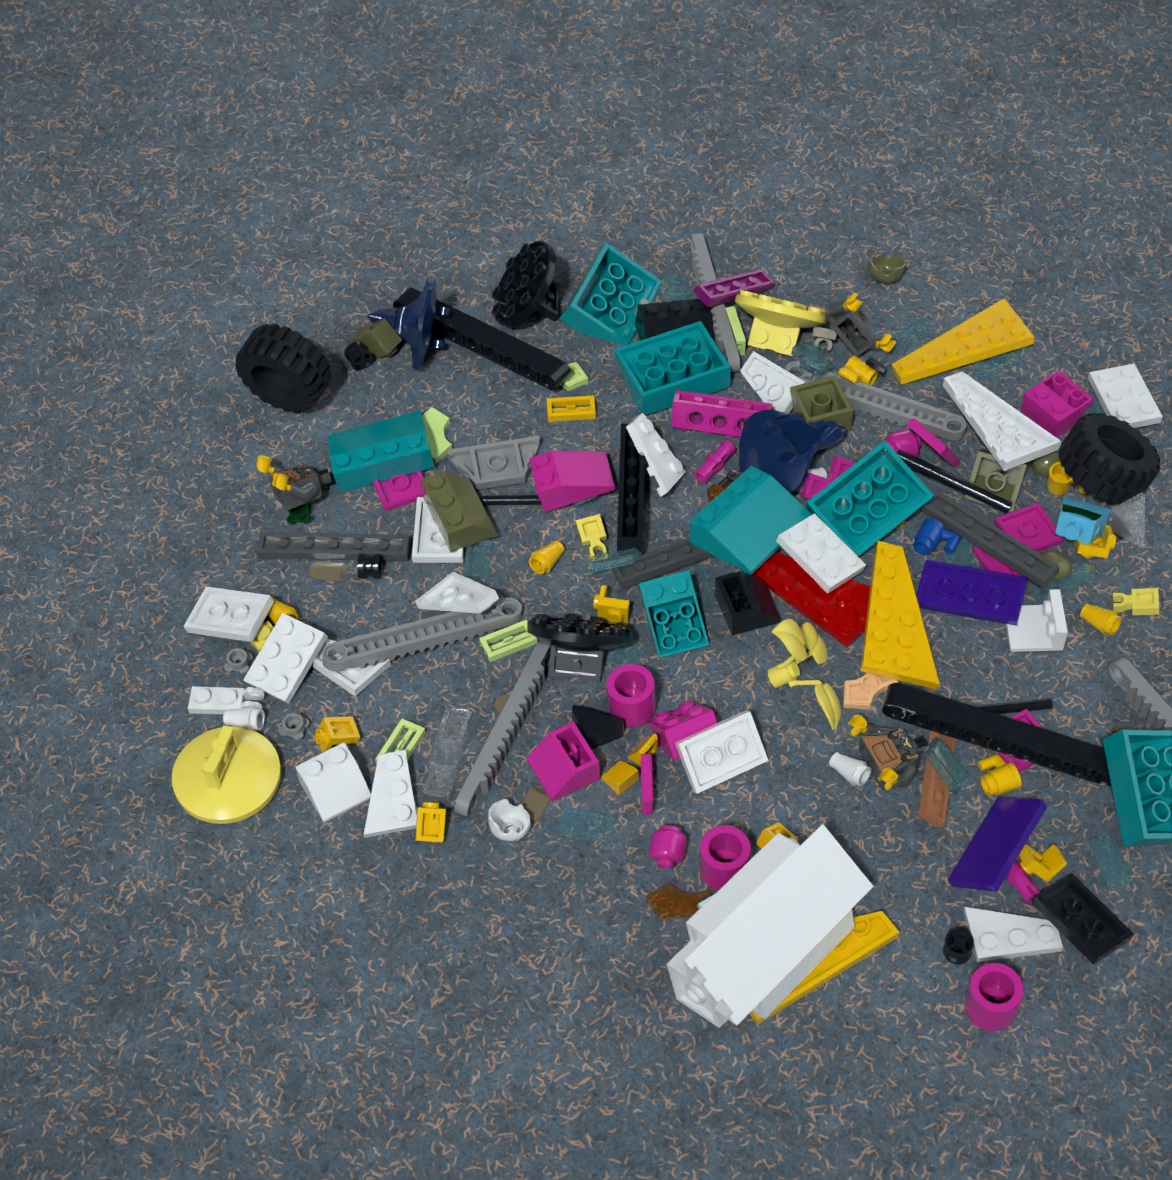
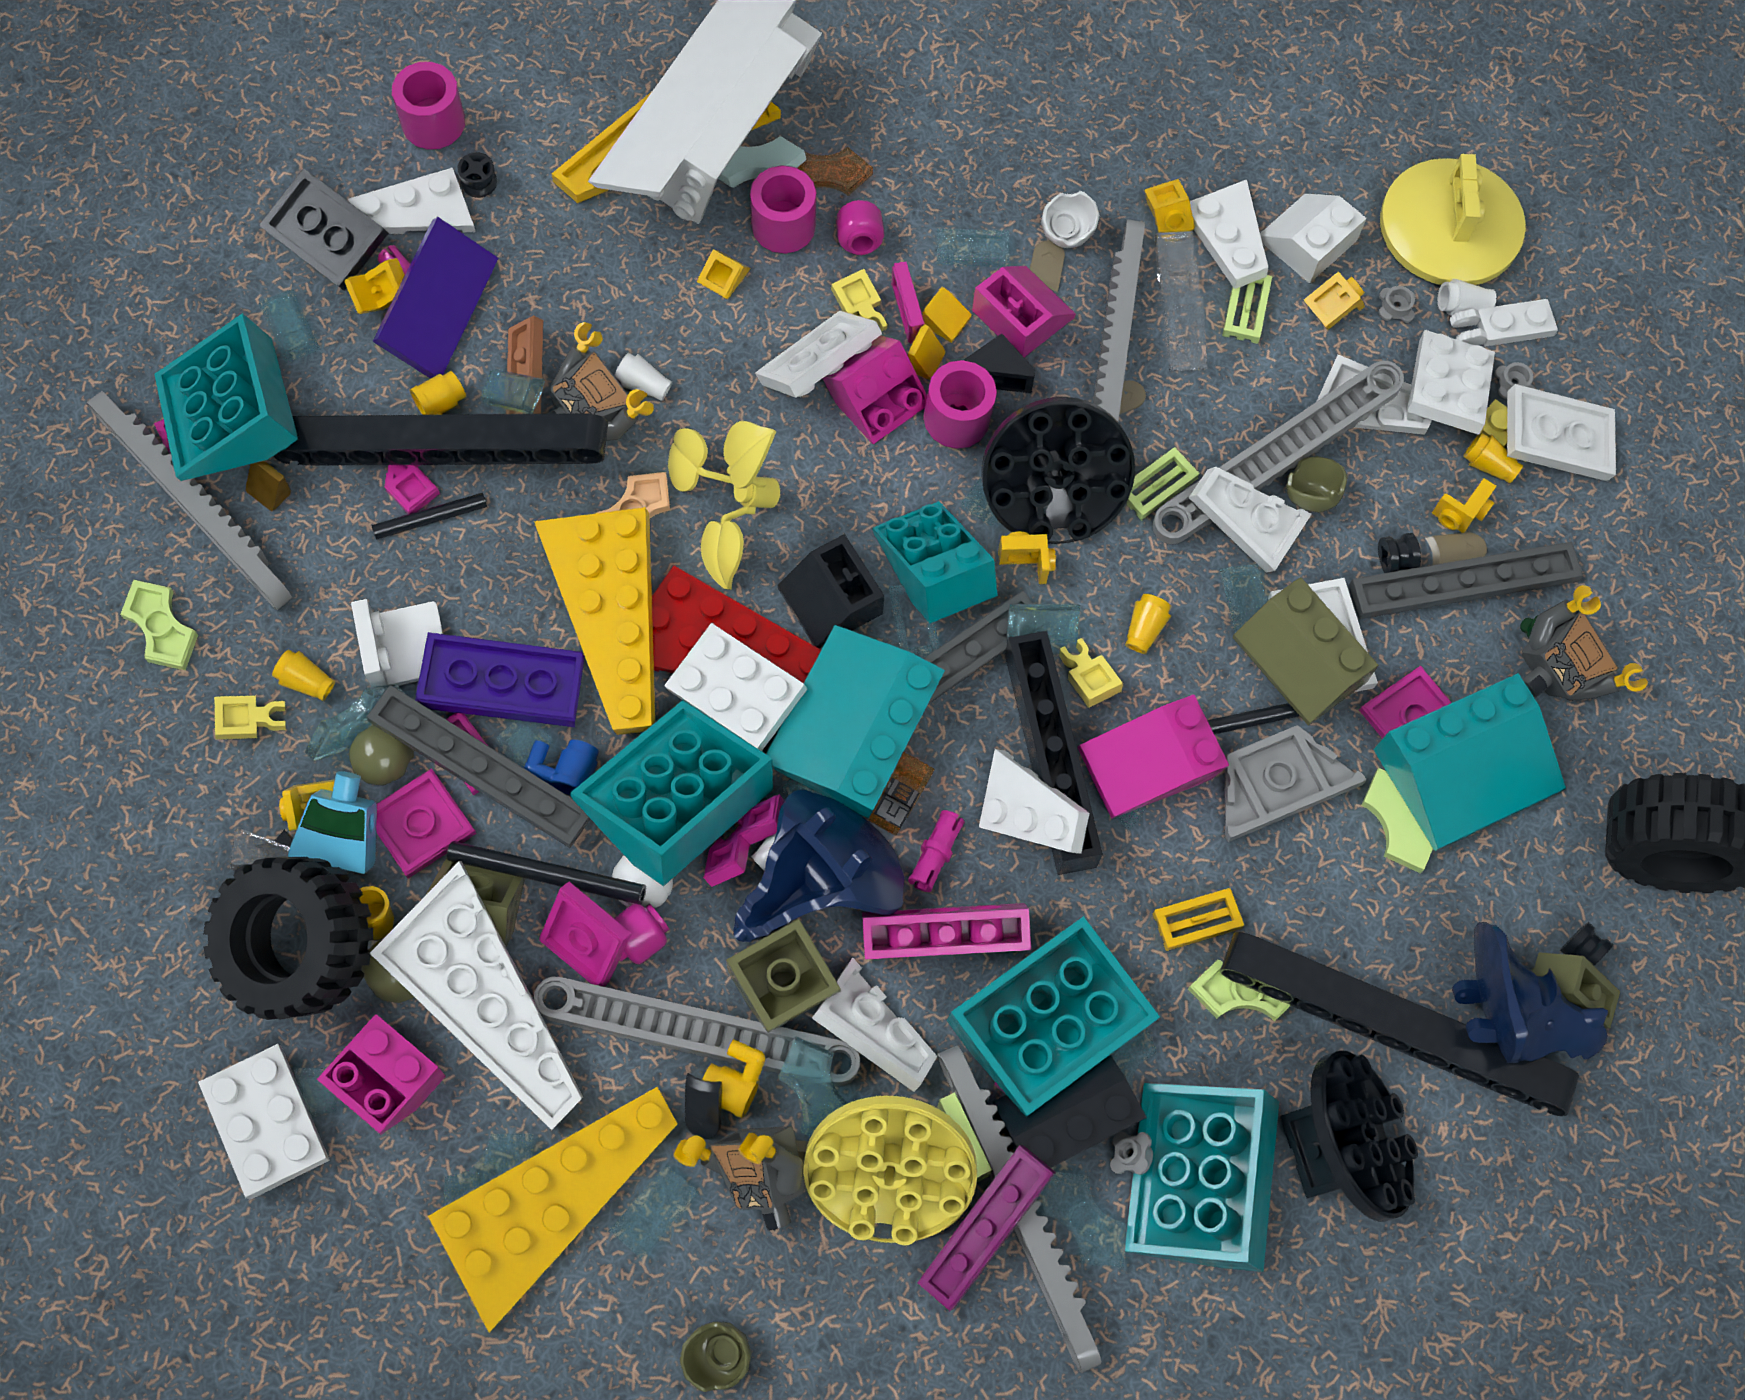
camera: 160 degrees right, 15 degrees up
none -> light yellow plate [831,269,887,331]
none -> olive hair [1286,456,1348,513]
none -> yellow bracket [1432,478,1497,533]

